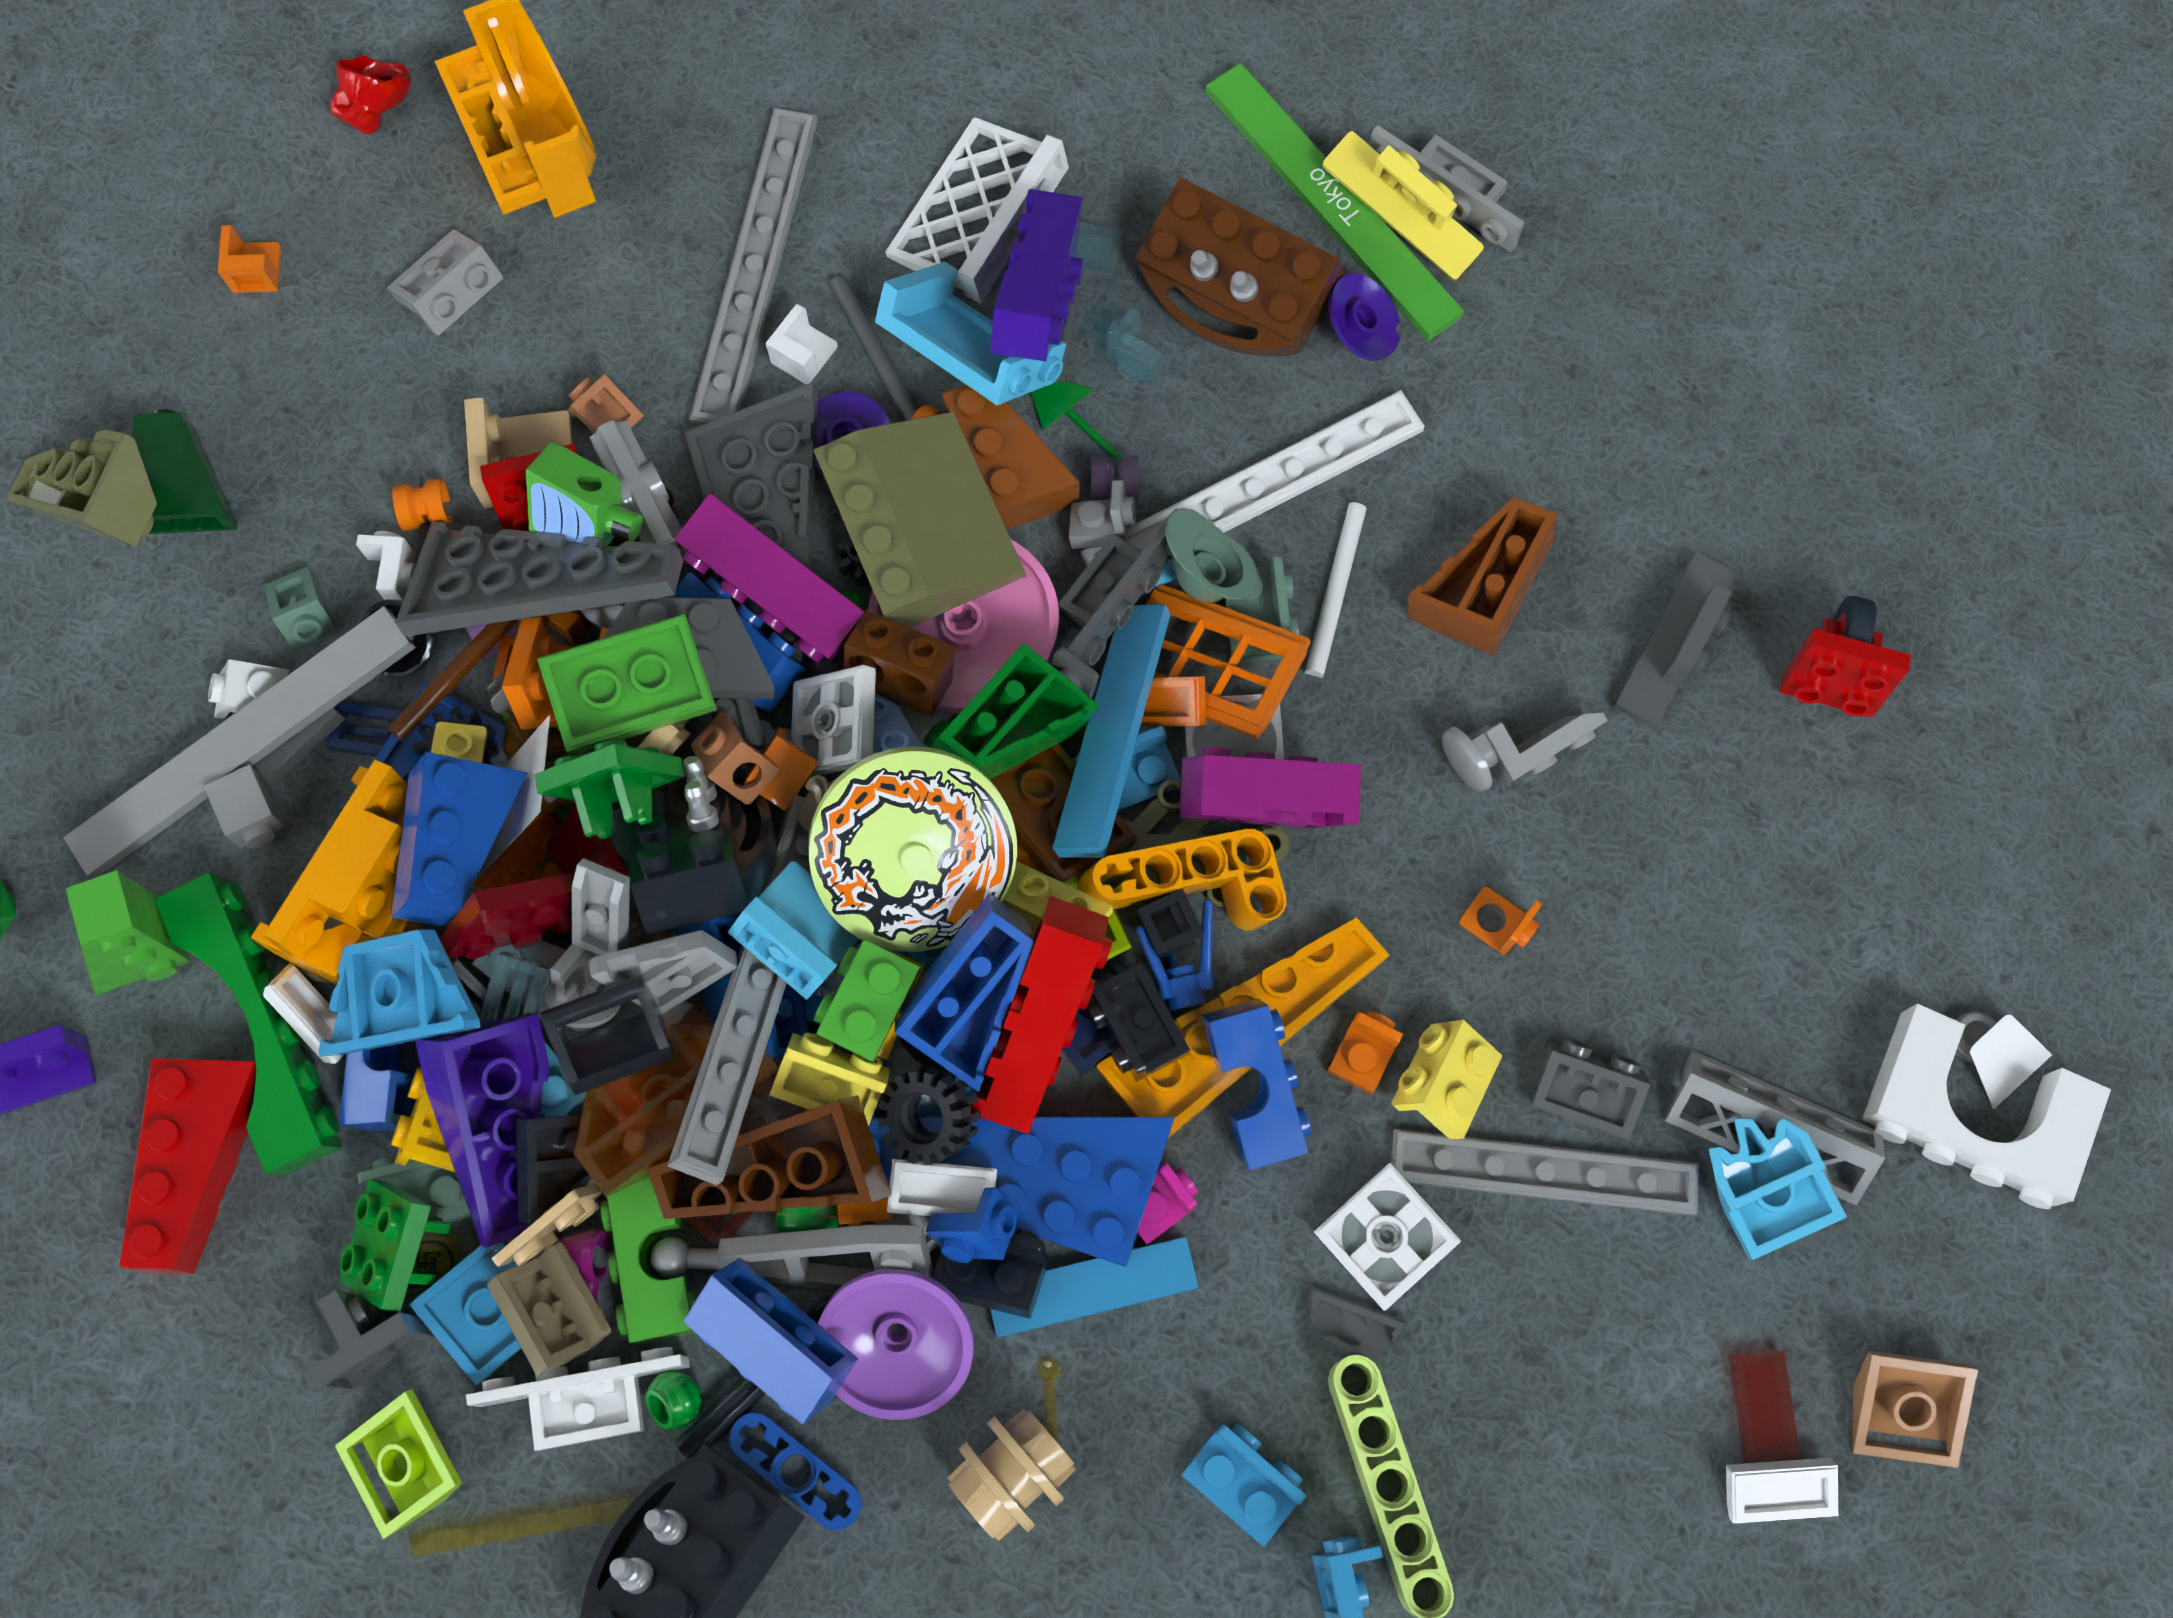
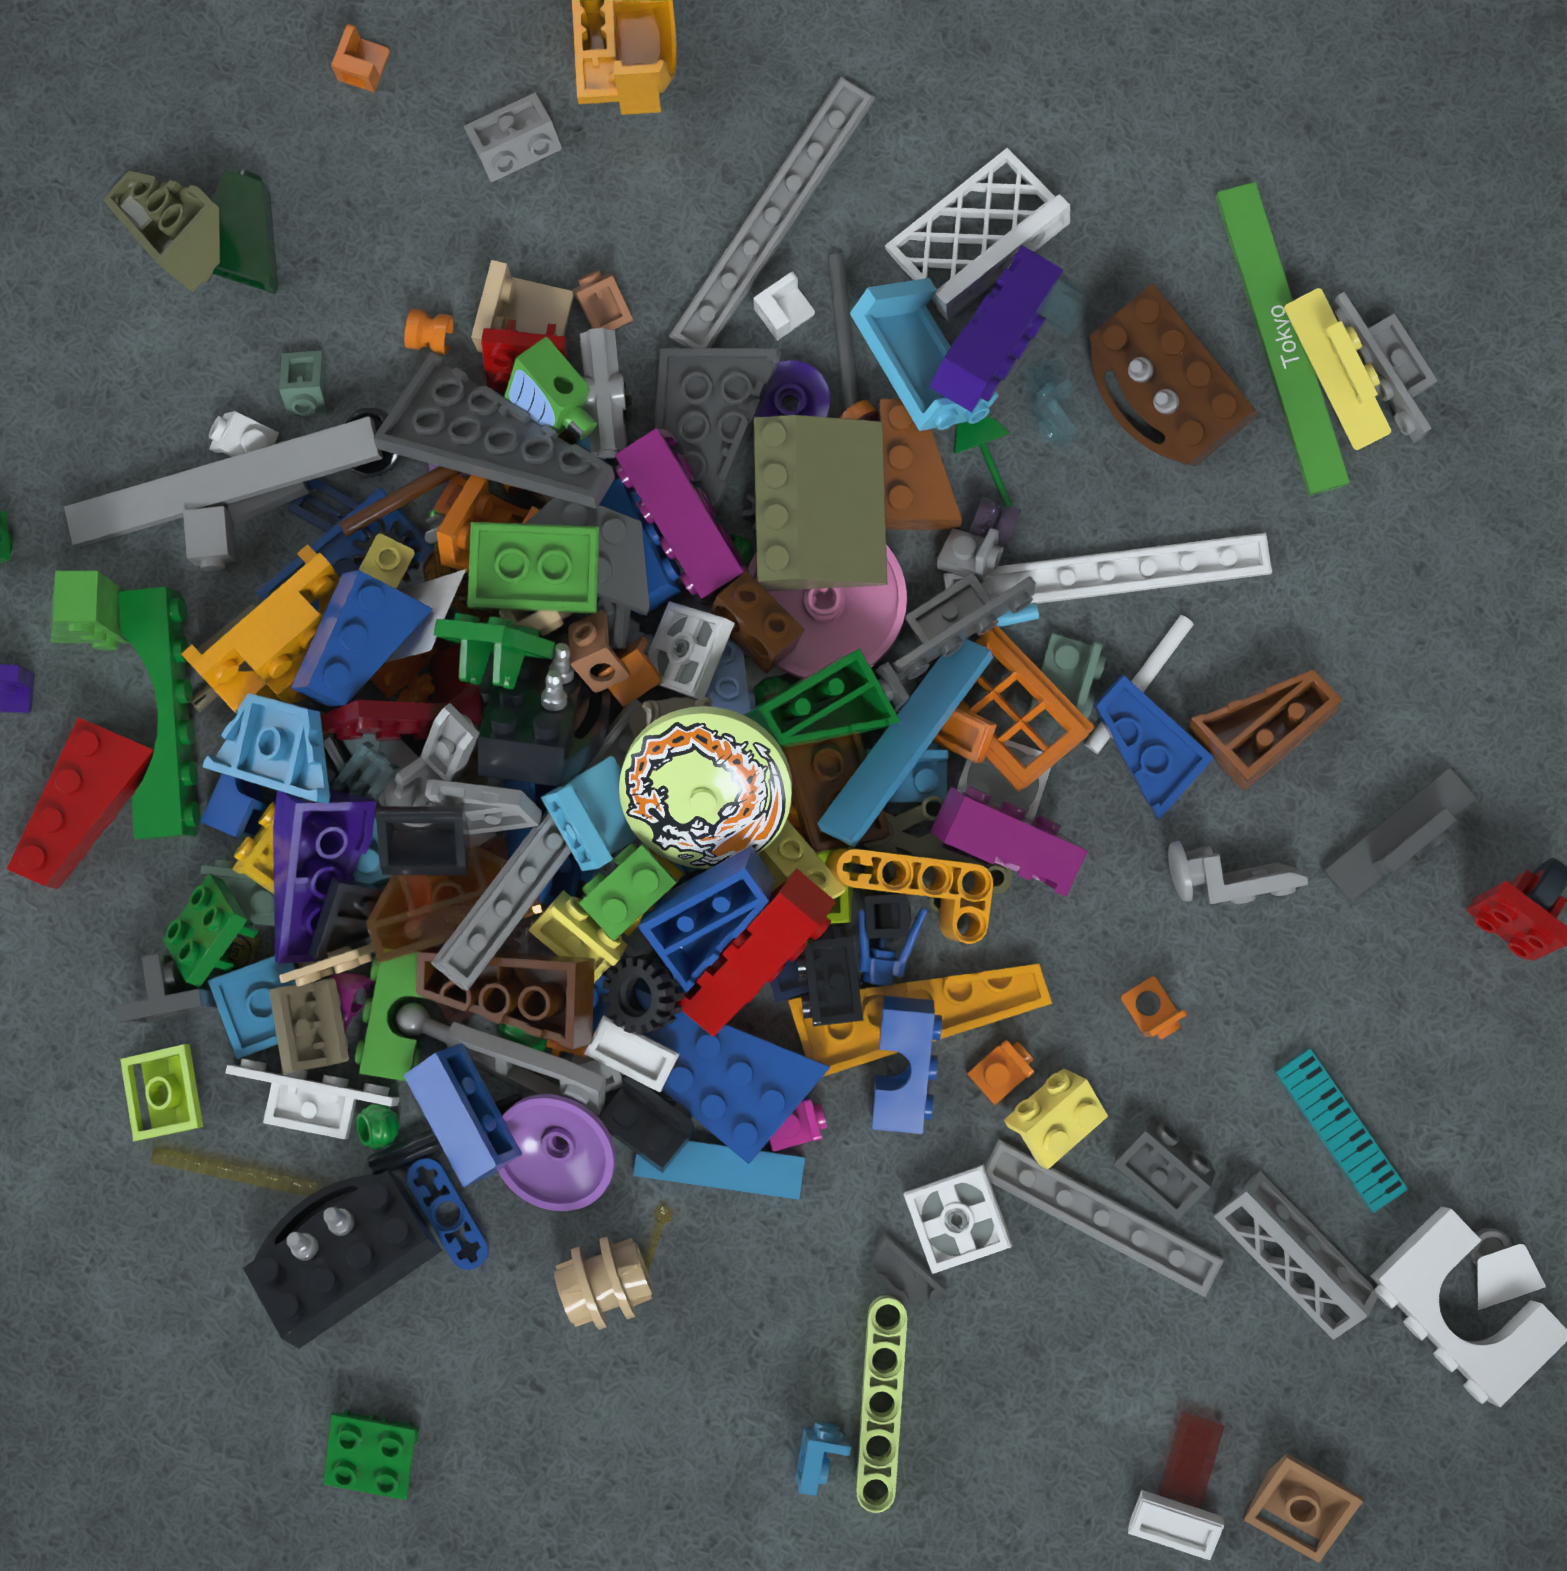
camera: 25 degrees right, 10 degrees up
white tile [263,963,344,1064] -> none
white bracket [356,531,416,600] -> none
blue bracket [925,1187,1018,1263] -> none
sand green piece [1165,508,1257,603] -> none
dark azure bracket [1181,1423,1306,1547] -> none
dark purple dish [1328,273,1400,361] -> none
medium azure plate [1709,1118,1847,1261] -> none
none -> blue wing [1093,675,1214,819]
none -> teal tile [1274,1049,1408,1213]

